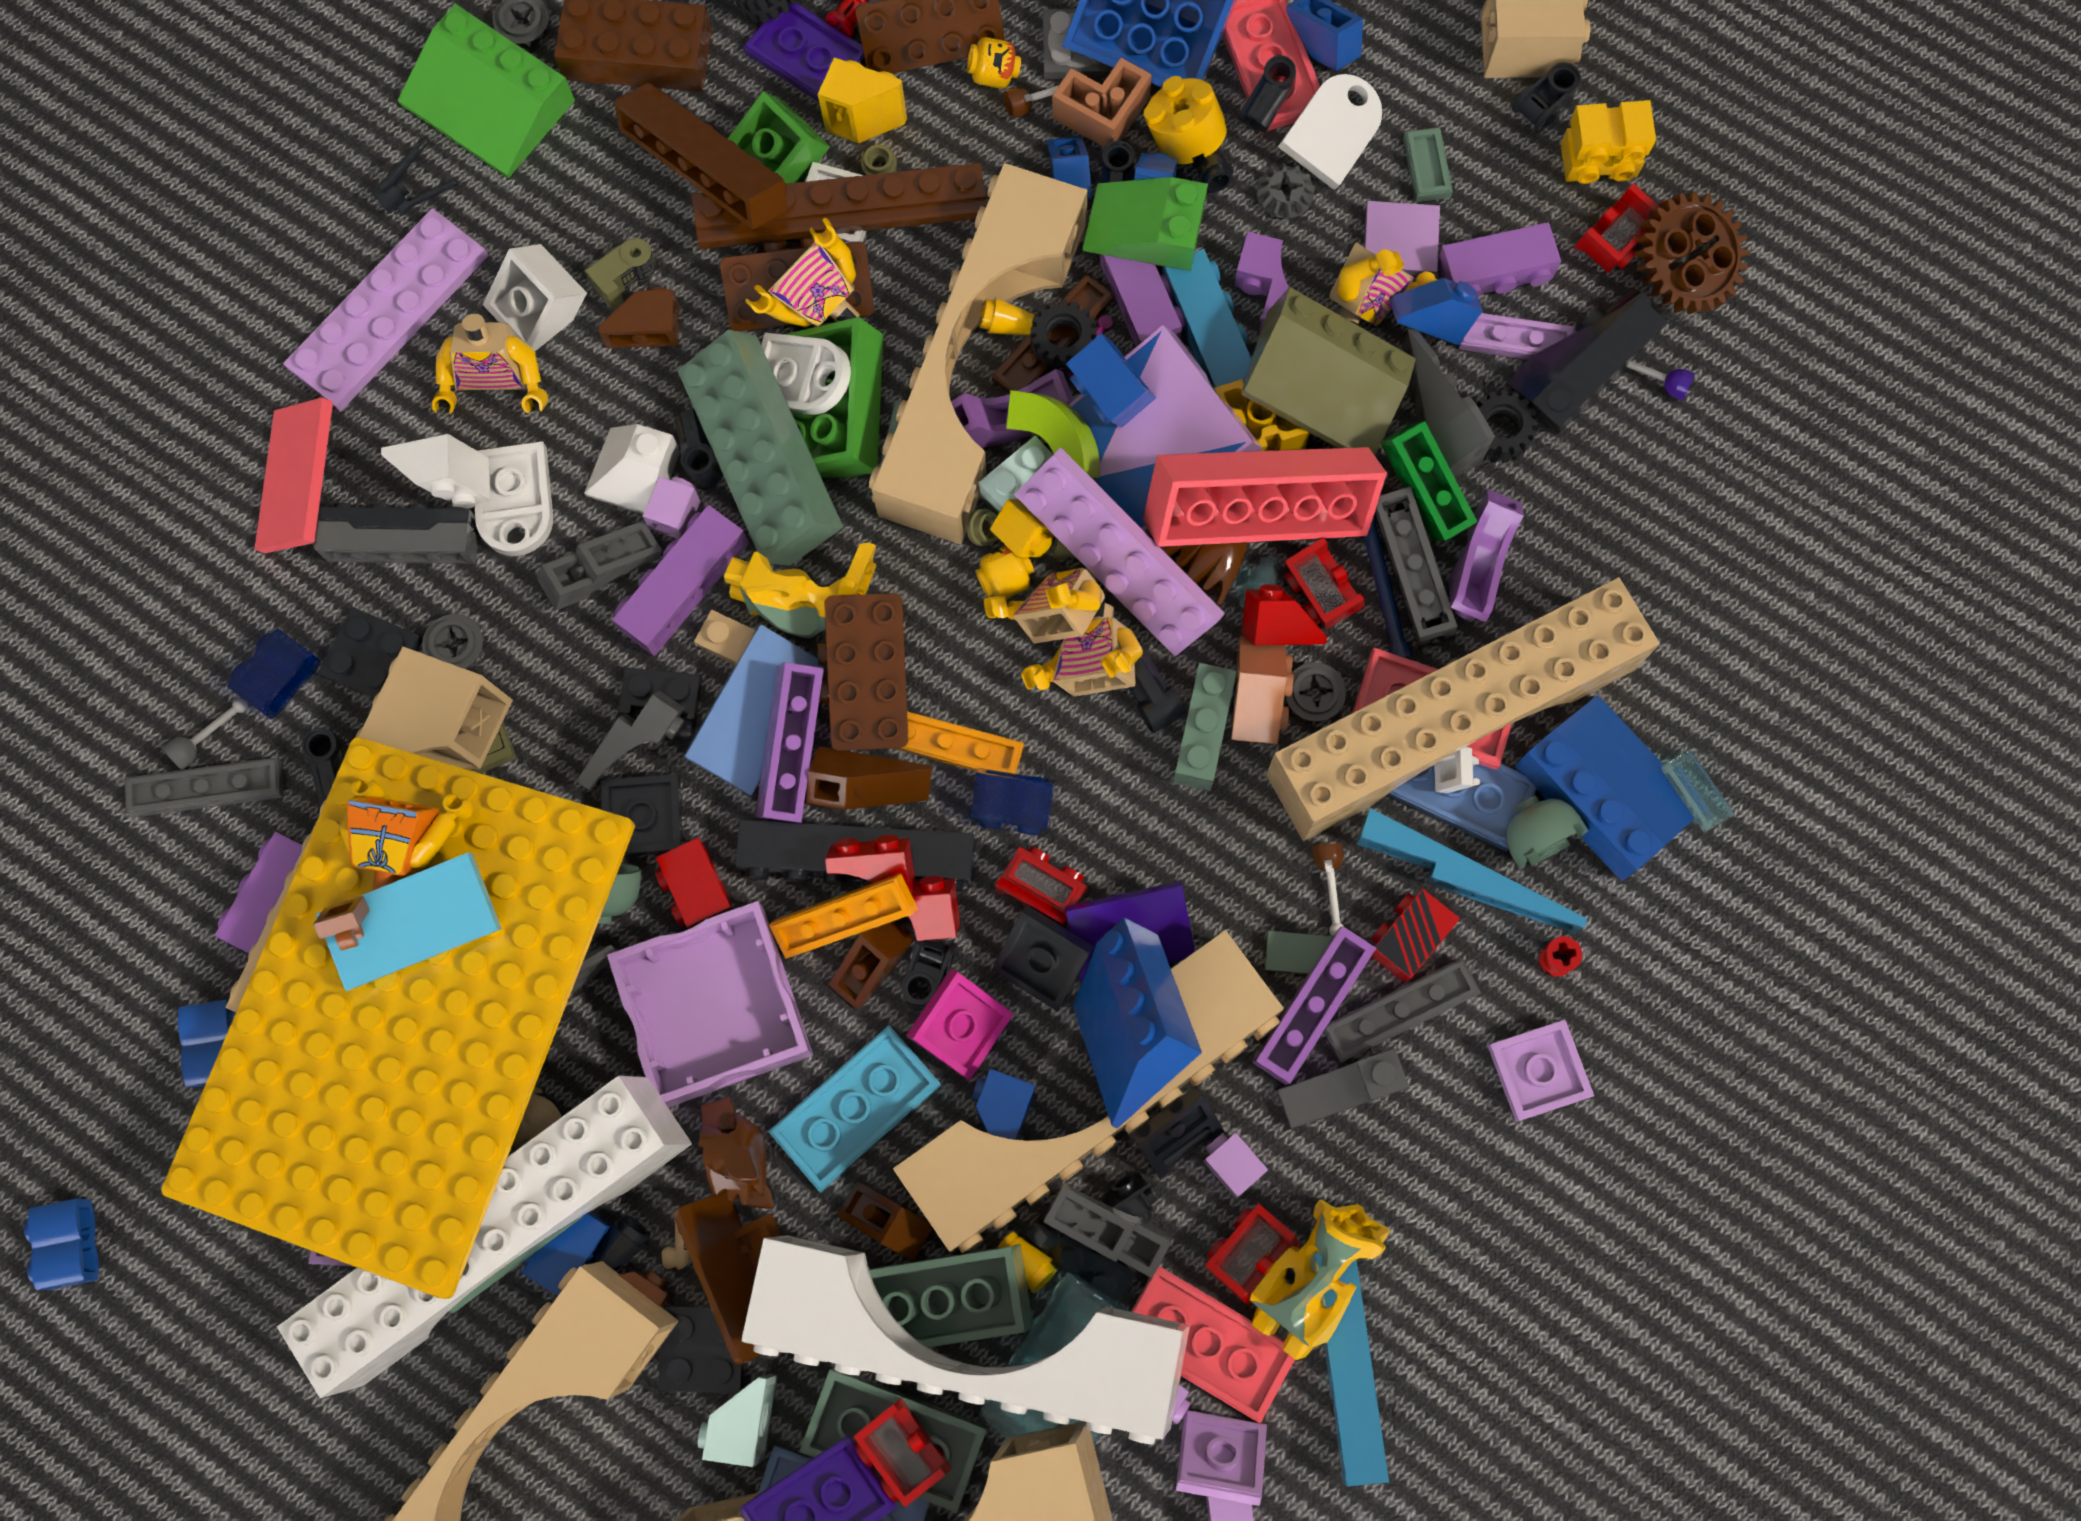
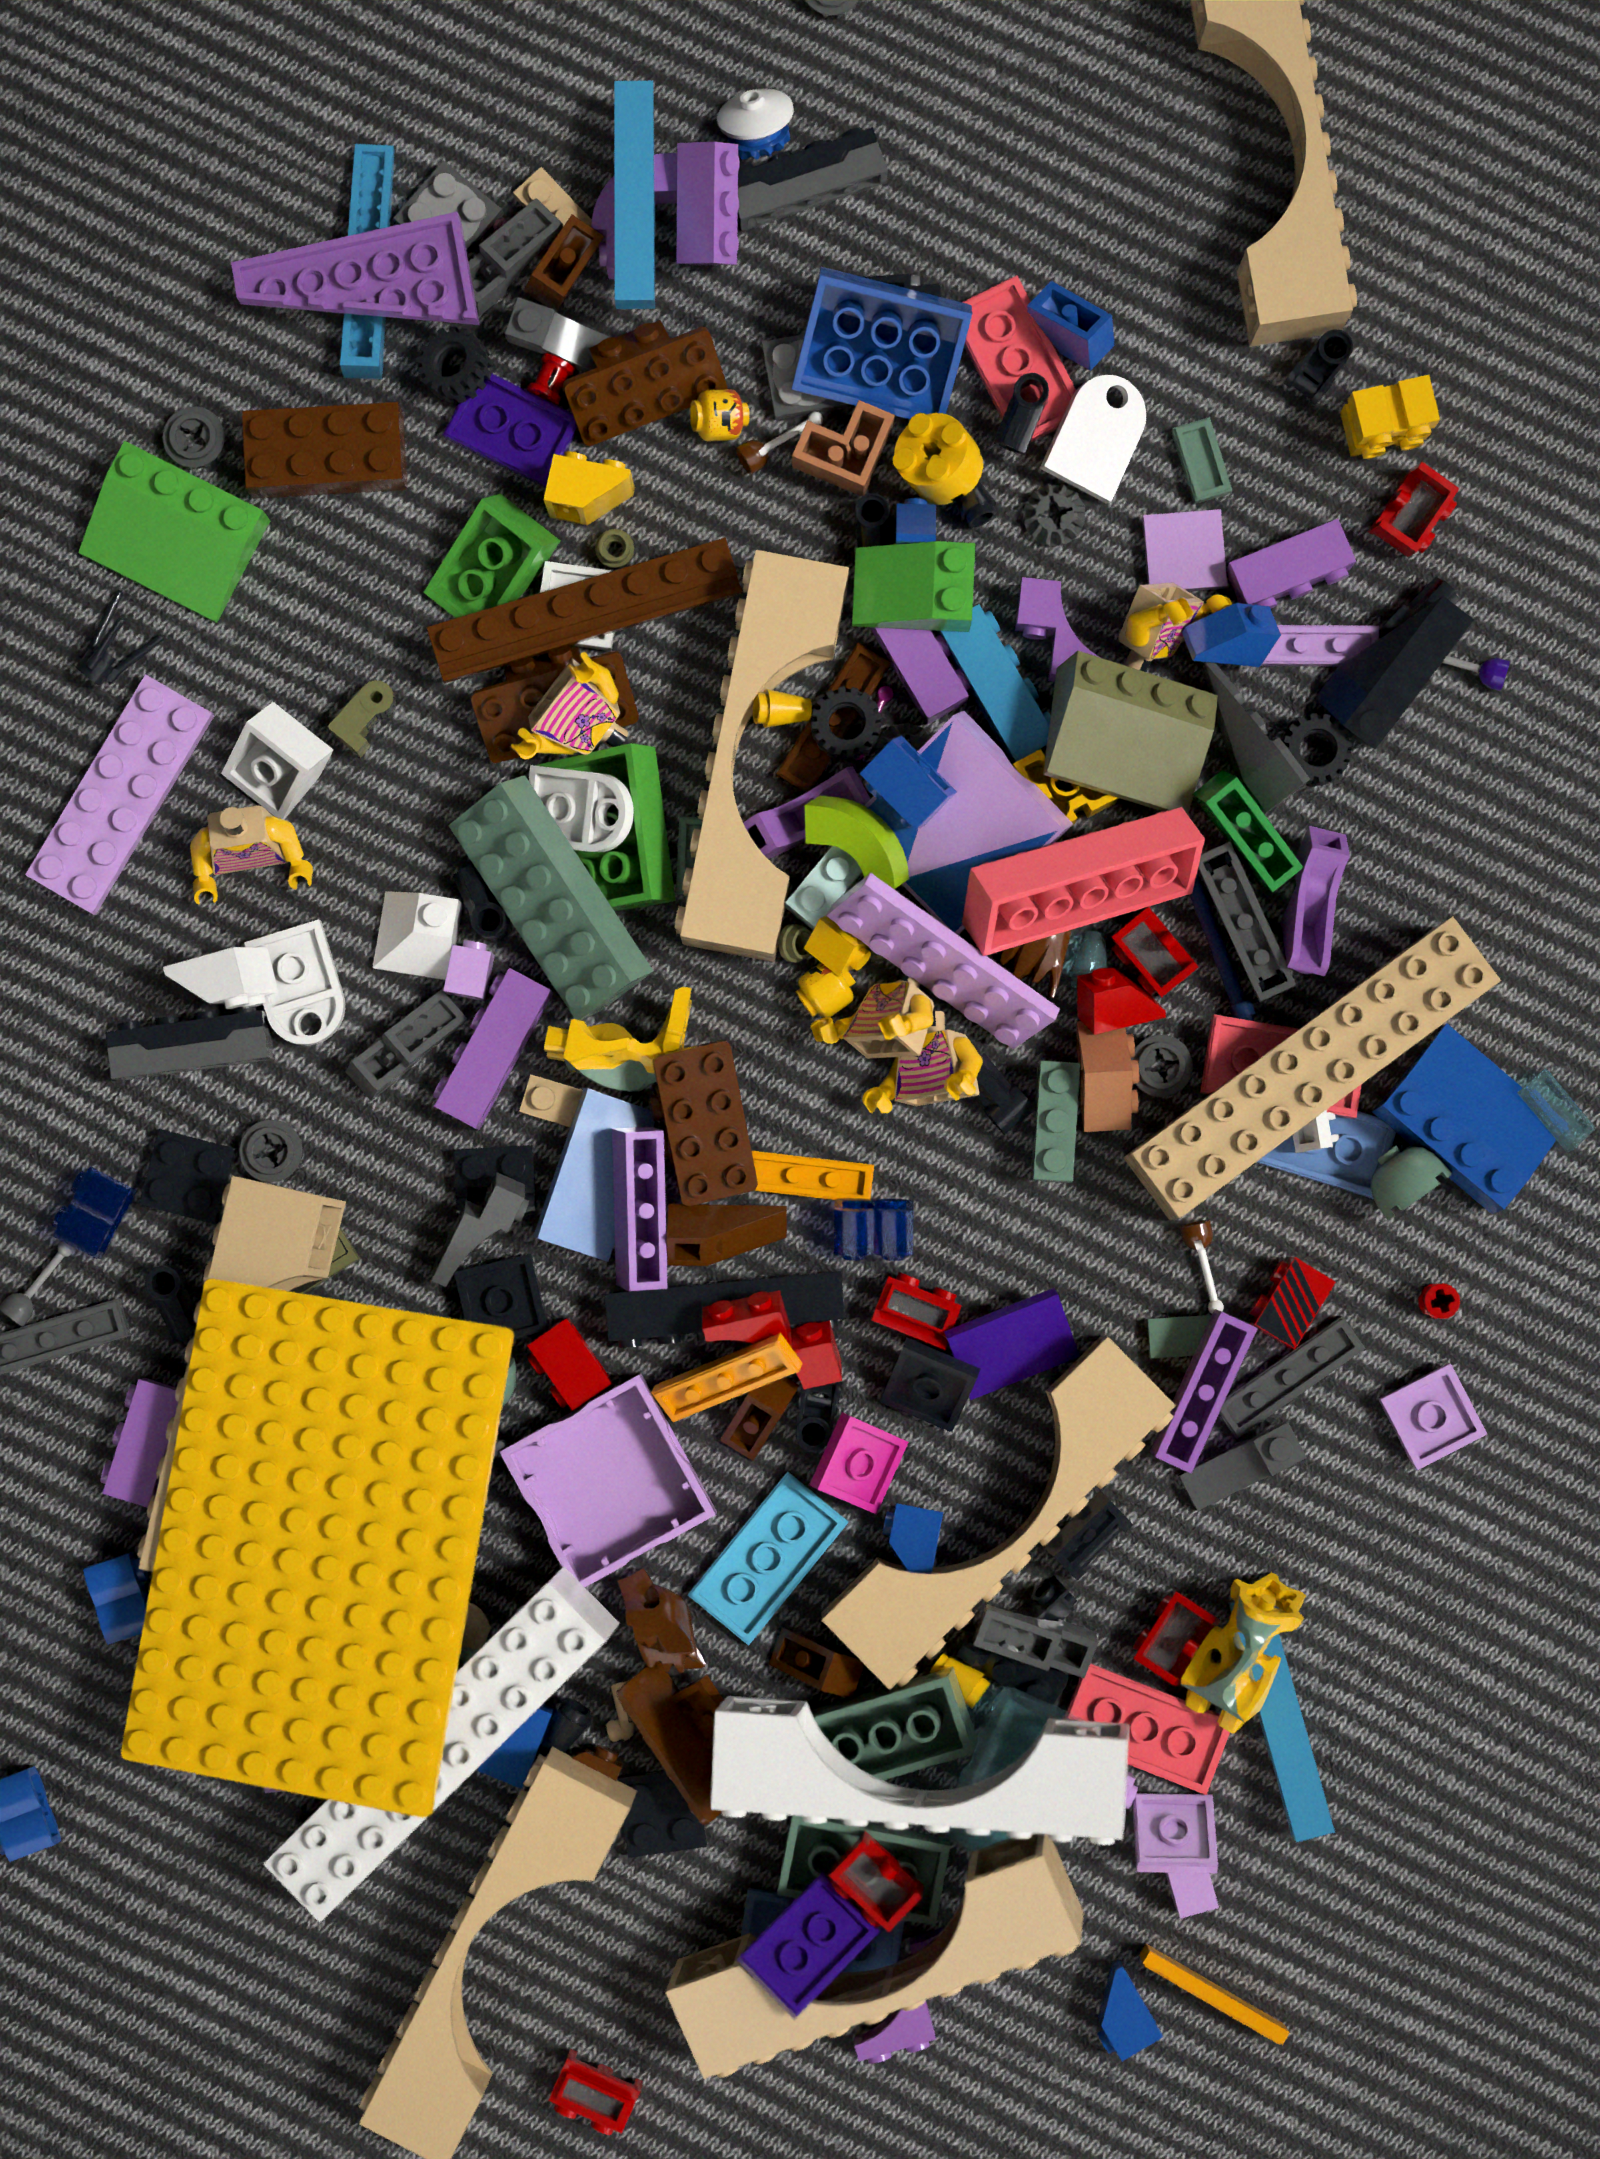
camera: 10 degrees left, 10 degrees up
coral tile [254,397,333,553] -> none
dark orange tile [313,896,370,951] -> none
medium azure tile [316,852,502,991] -> none
torso [339,780,473,891] -> none
reddish brown slope [599,287,680,348] -> none
reddish brown brick [614,83,788,230] -> none
light aqua slope [698,1374,778,1467] -> none
blue slope [1046,136,1092,199] -> none
blue slope [1073,918,1202,1129] -> none
lavender brick [1203,1132,1268,1198] -> none
dark azure slope [1356,808,1587,934] -> none
reddish brown gear [1635,191,1750,314] -> none

